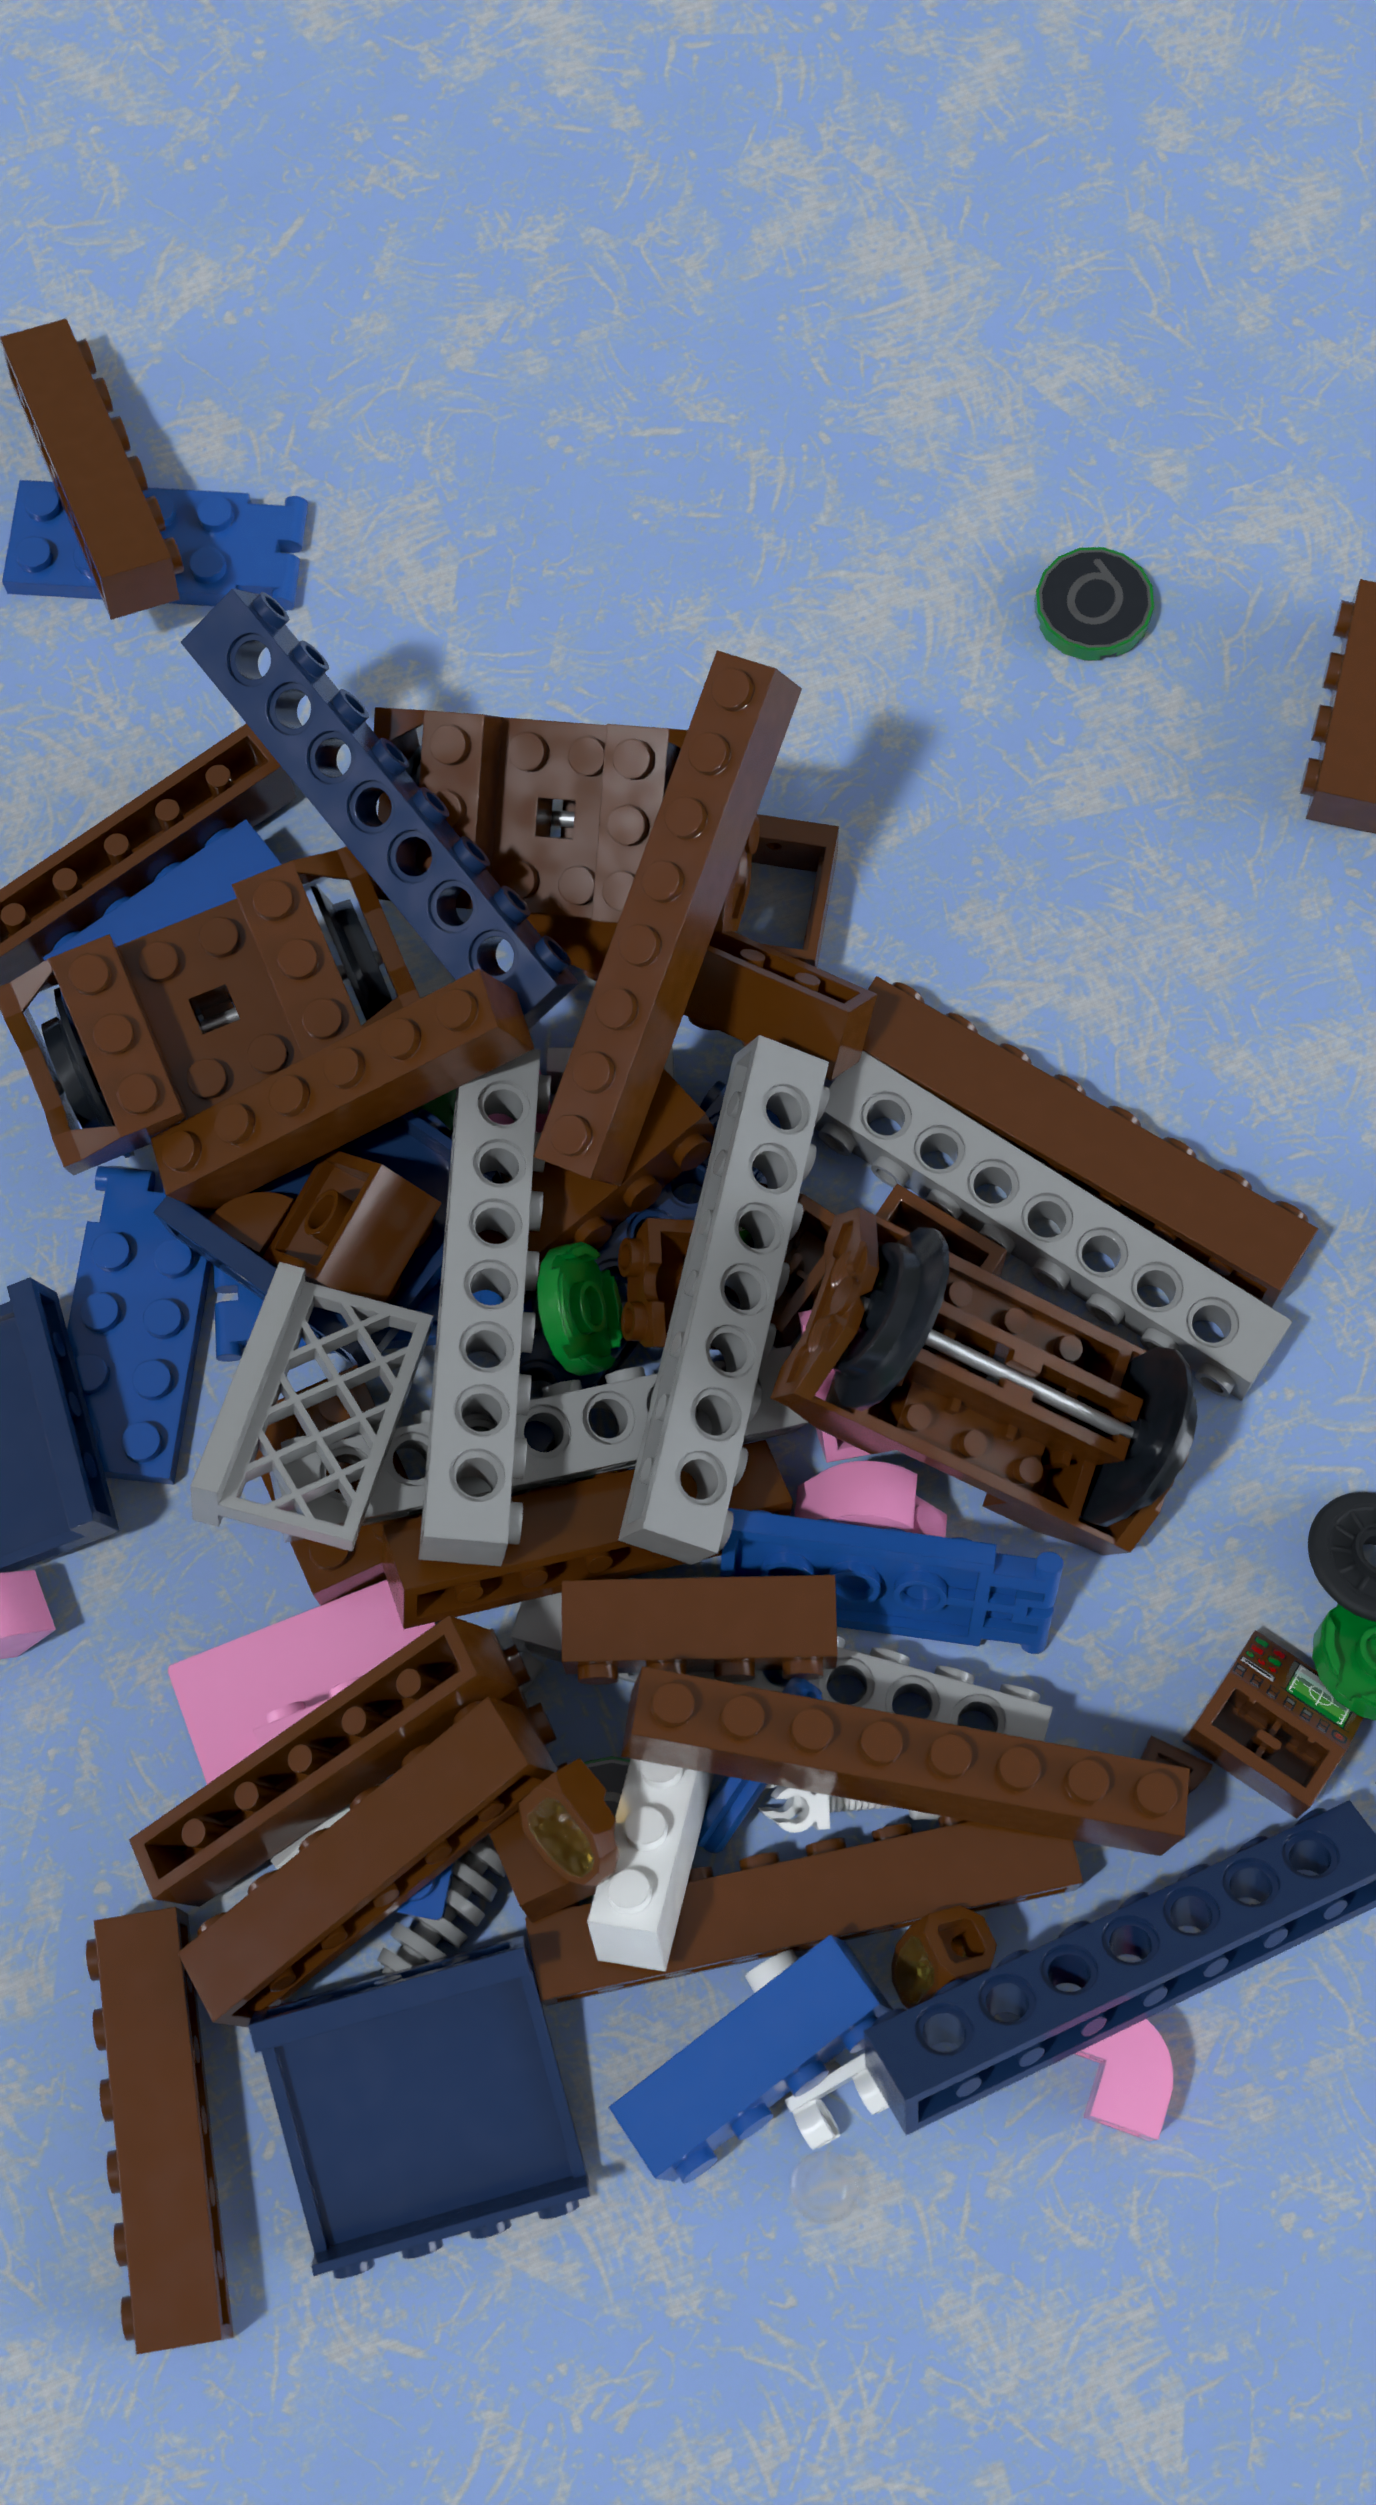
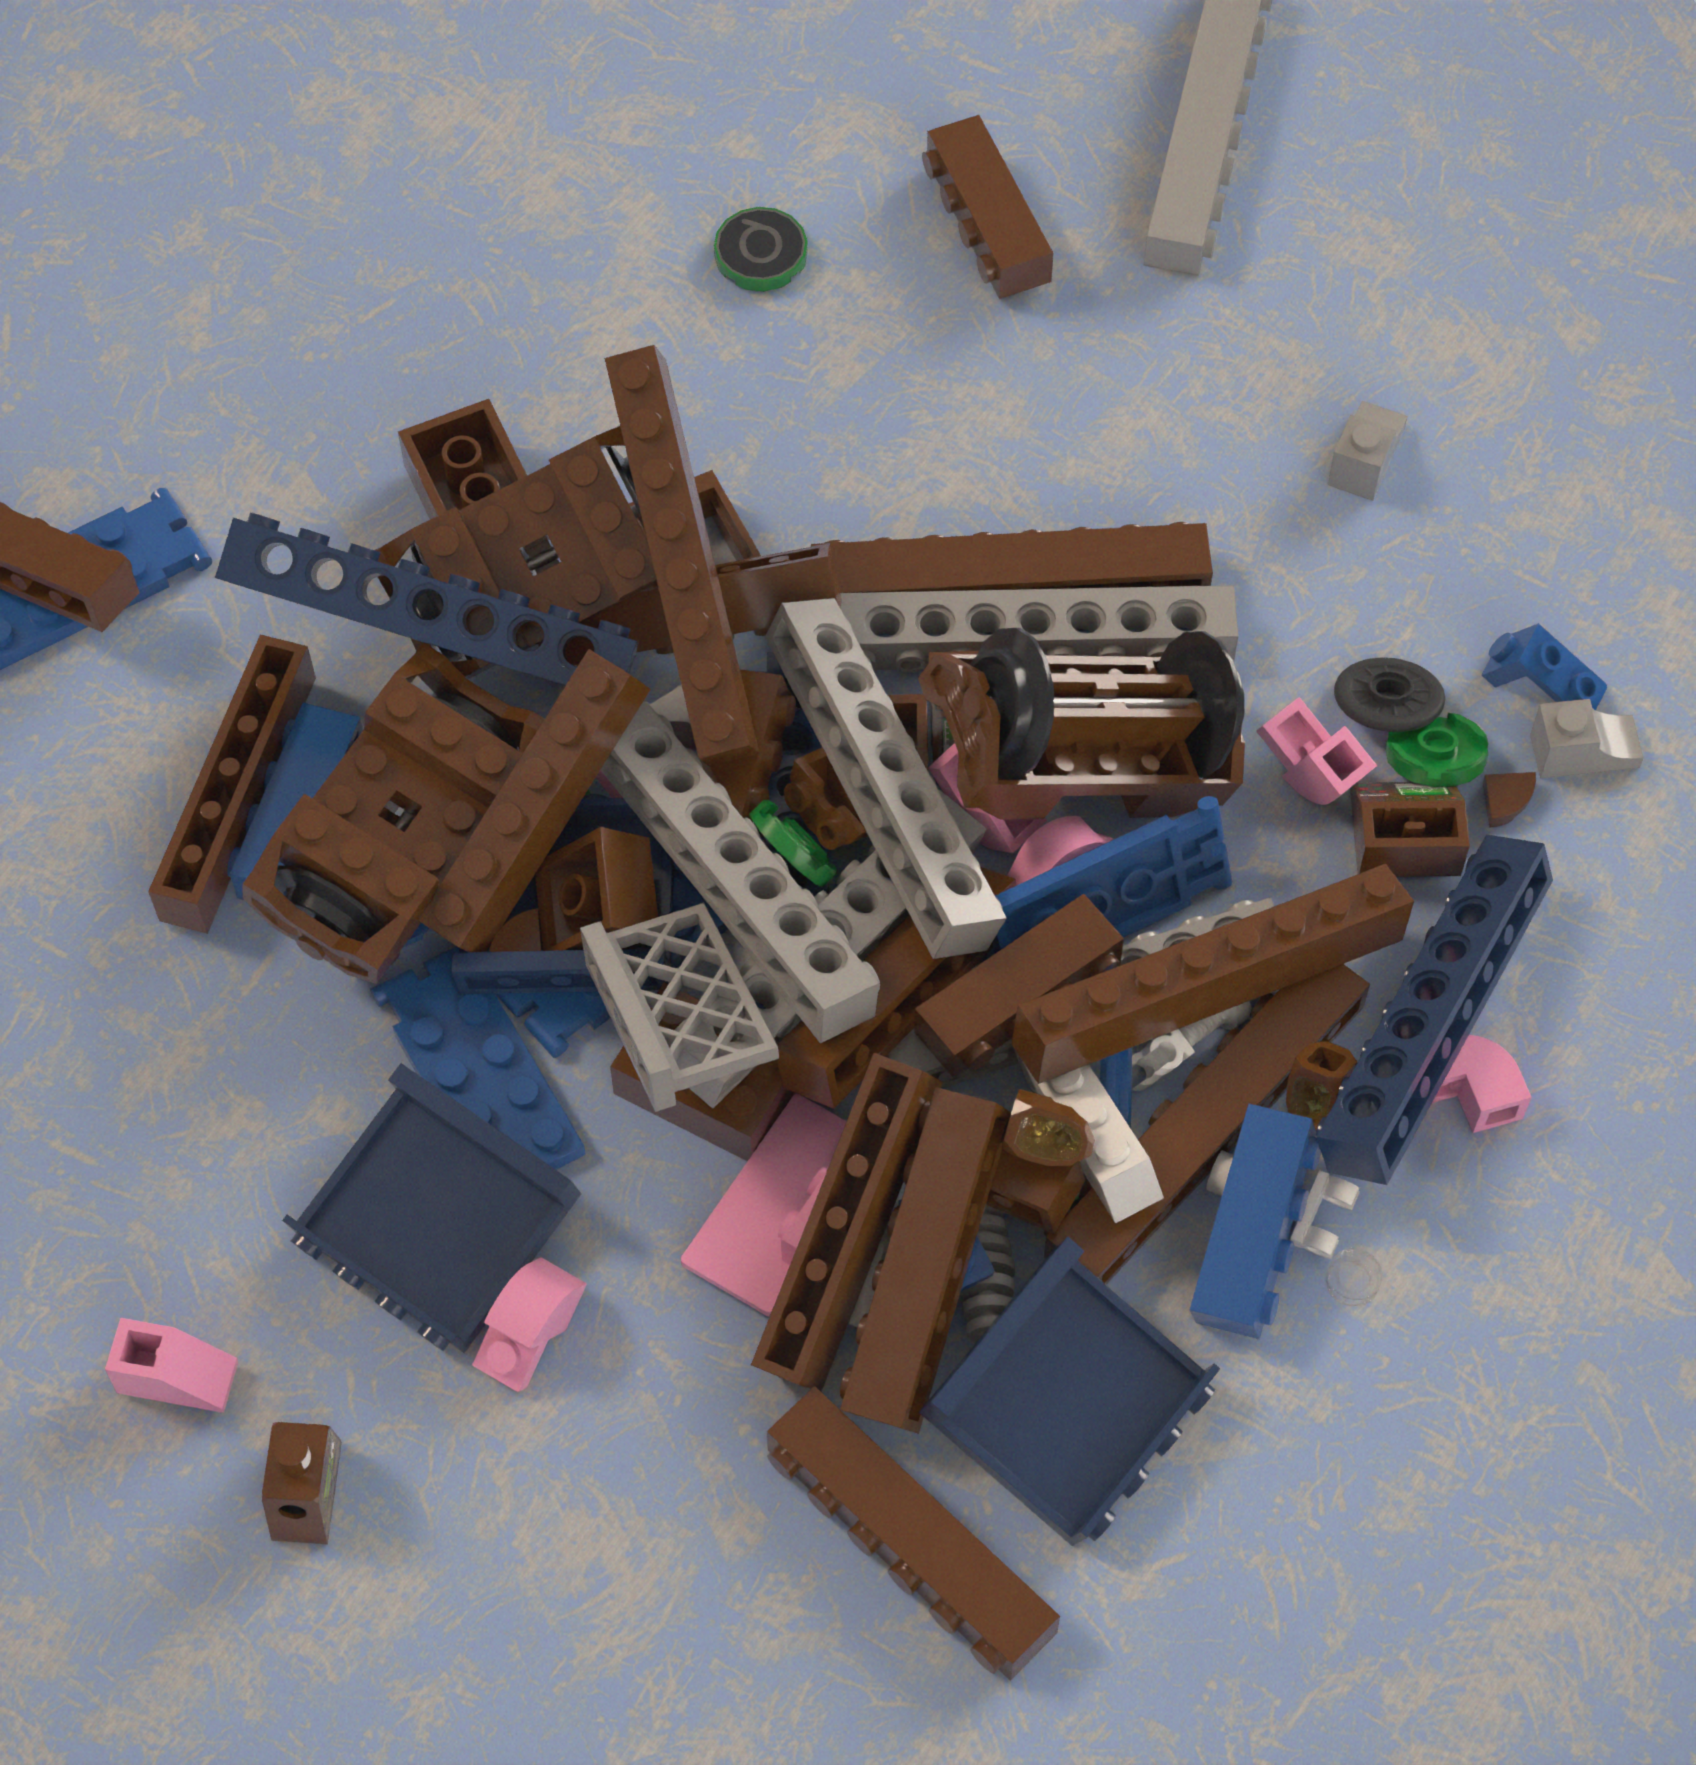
camera: 40 degrees left, 10 degrees down
none -> reddish brown brick [398,399,527,519]
none -> bright pink brick [1256,697,1377,805]

